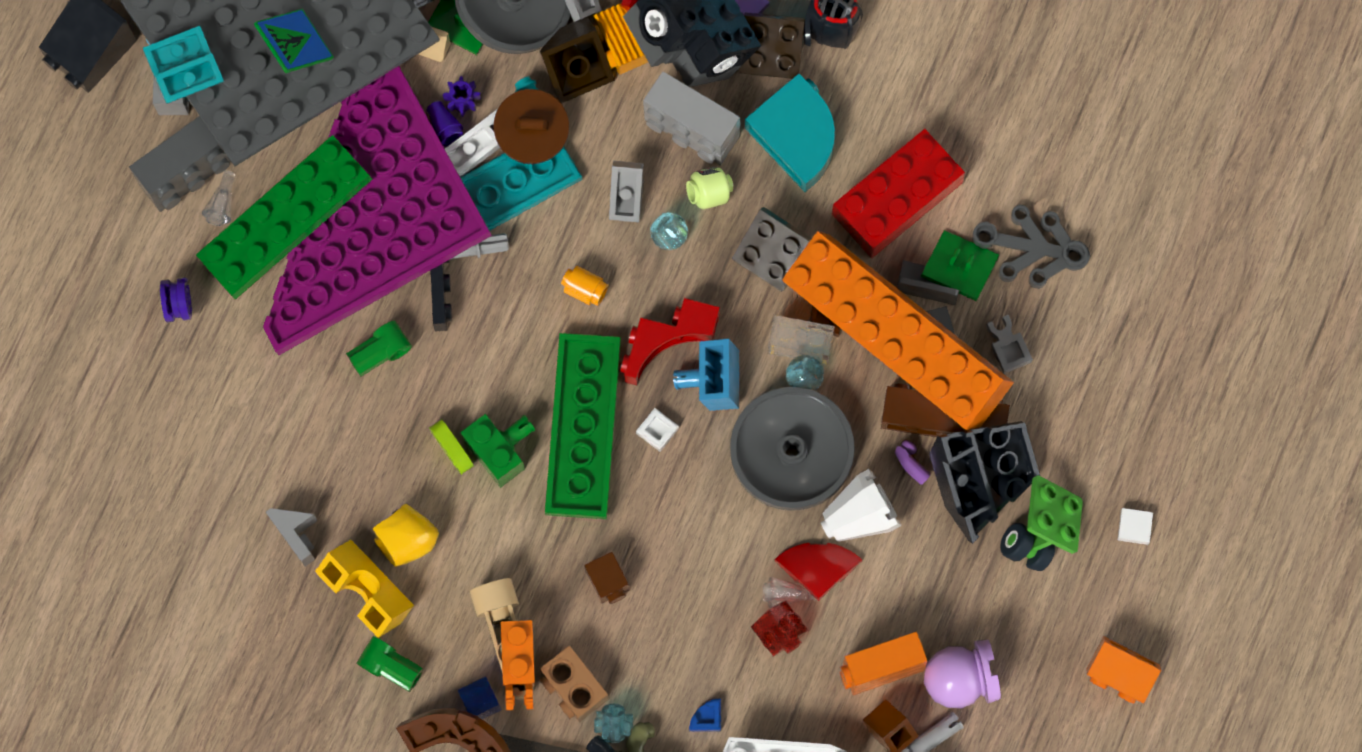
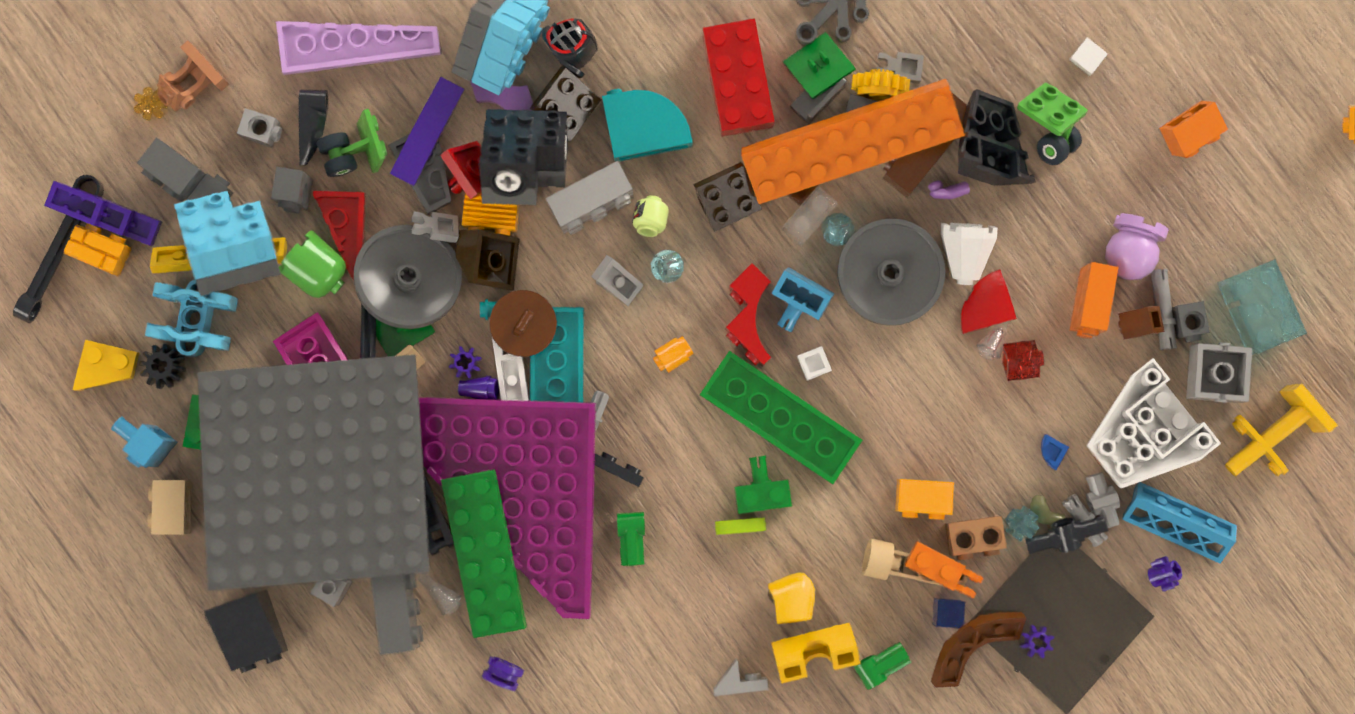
camera: 65 degrees left, 10 degrees up
teal slope [143,26,224,104] -> none
piece [254,9,334,73] -> none
reddish brown brick [584,552,630,604] -> none
none -> black plate [424,476,454,556]
none -> yellow gear [851,69,910,101]
none -> light orange brick [895,479,954,520]

